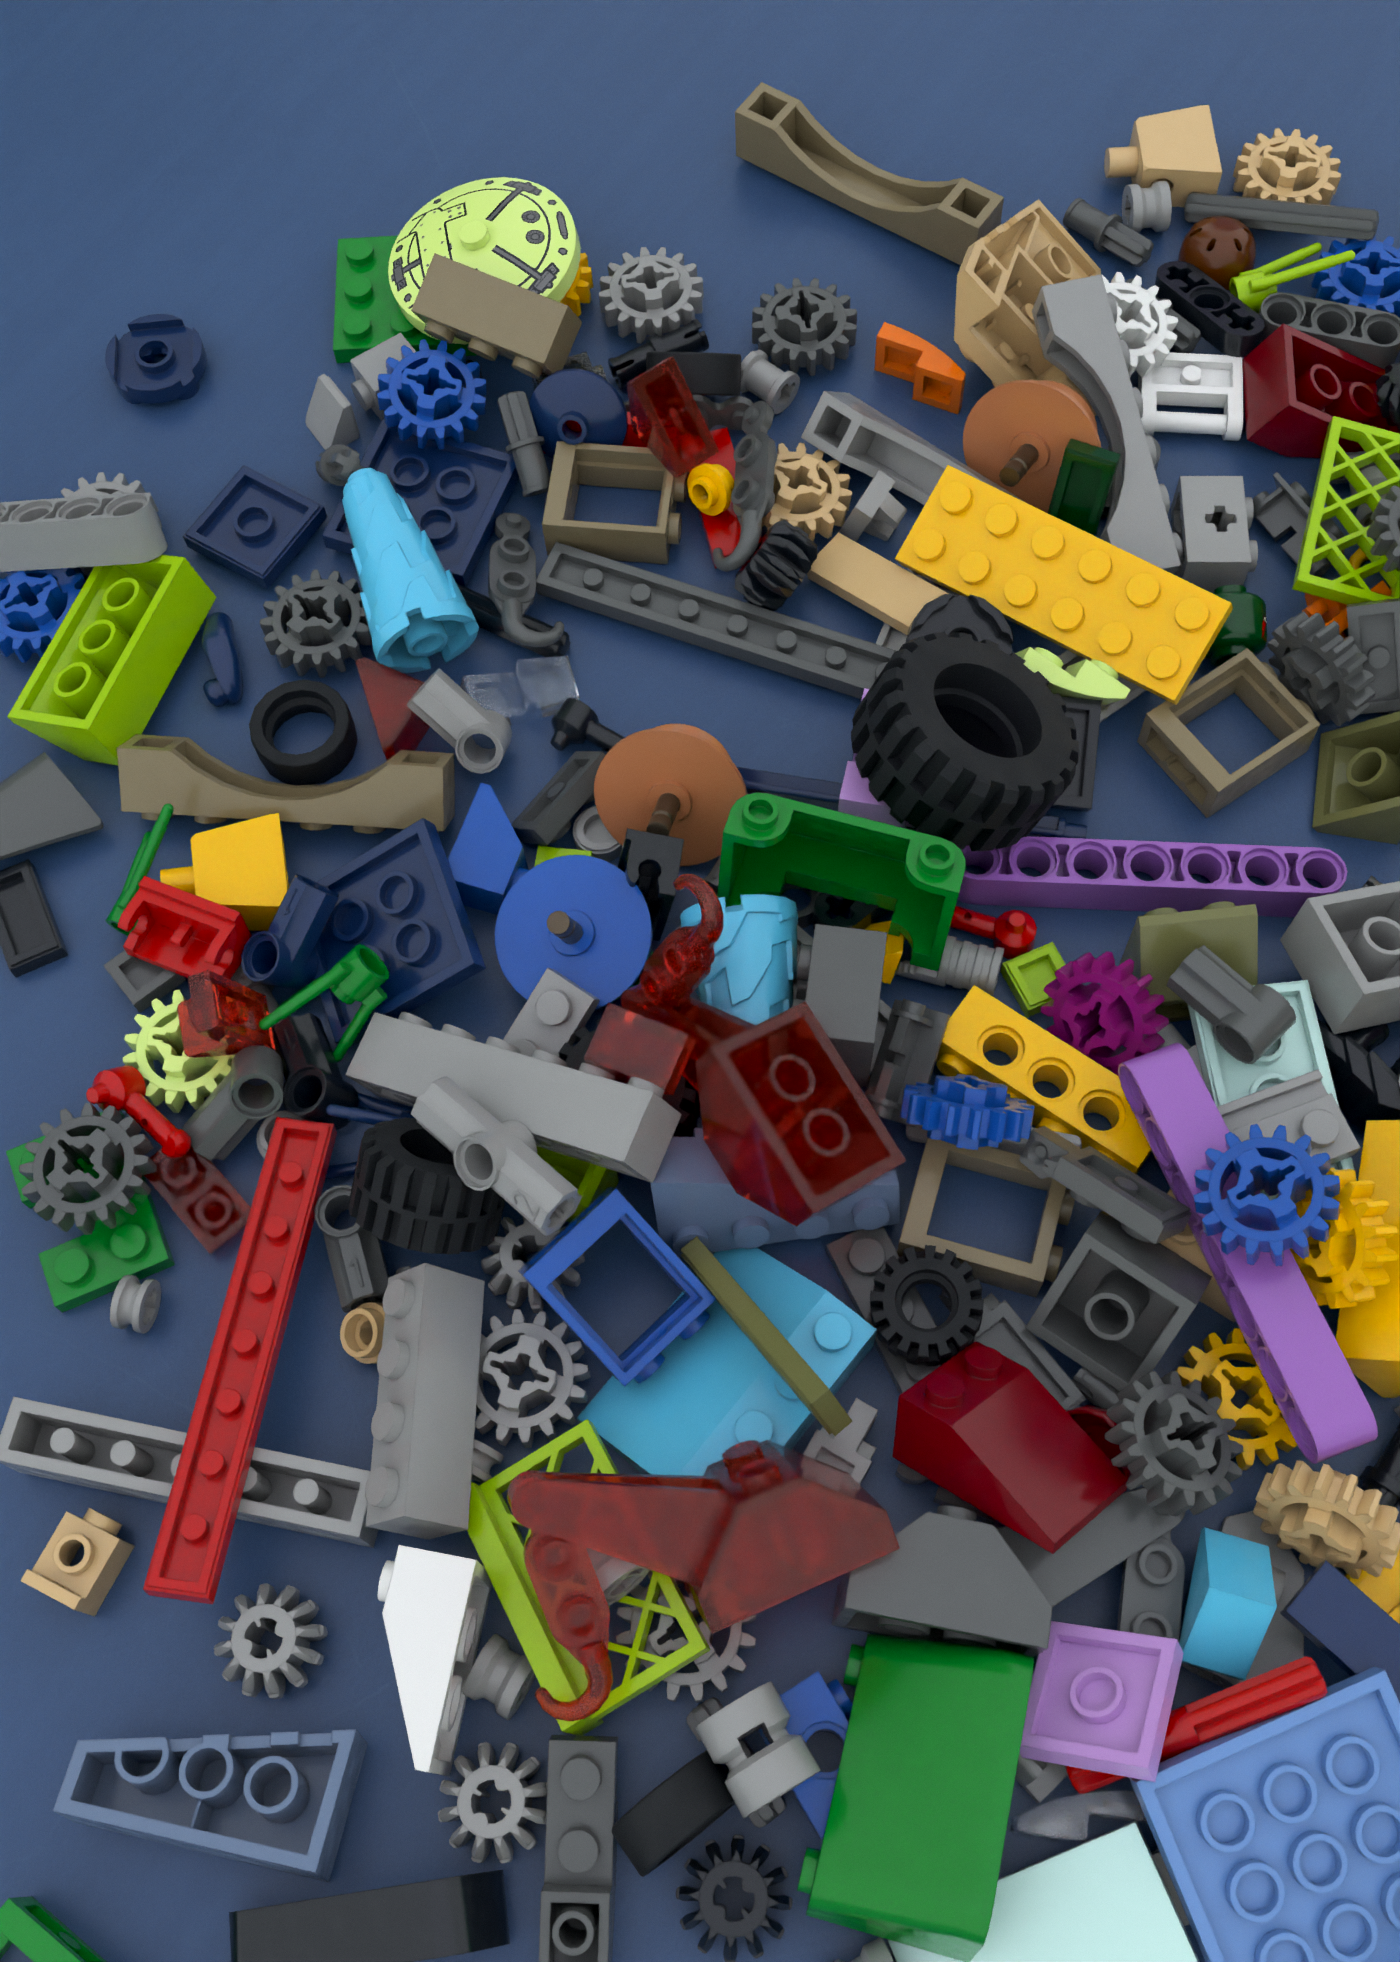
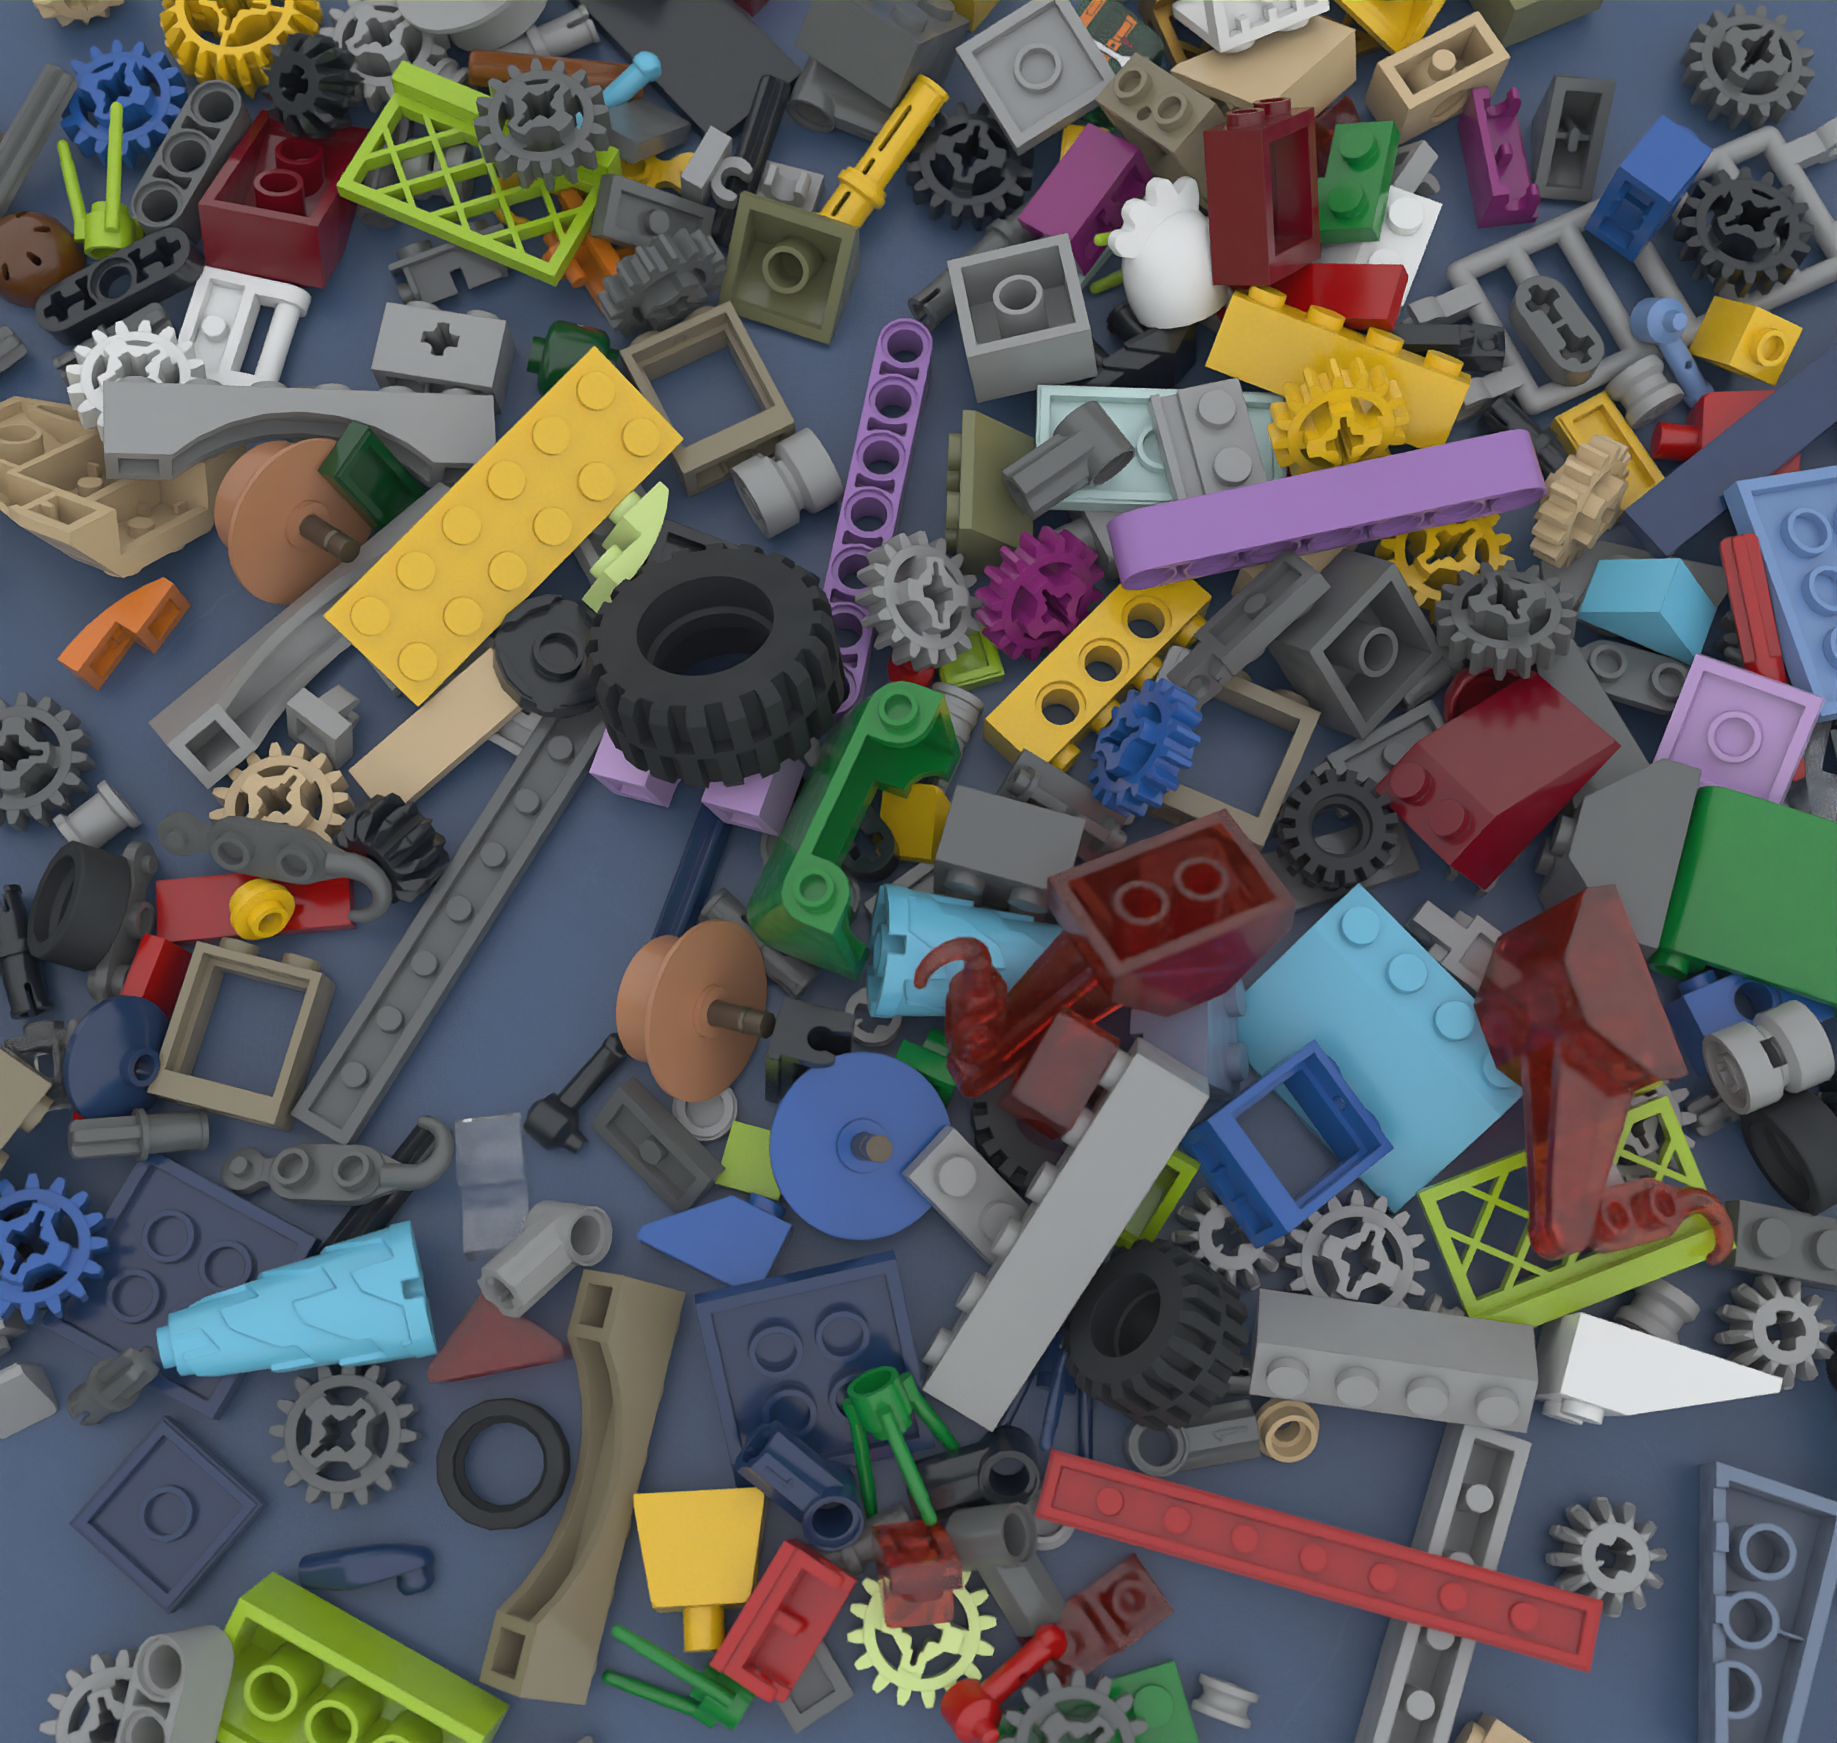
camera: 90 degrees left, 10 degrees up
light grey piece [411,1076,582,1236] -> none
clear red slope [627,357,719,477] -> none
olive tile [680,1236,853,1436] -> none
blue gear [1193,1124,1340,1267] -> none
none -> light grey wheel [730,427,844,539]
none -> light grey gear [855,531,983,671]

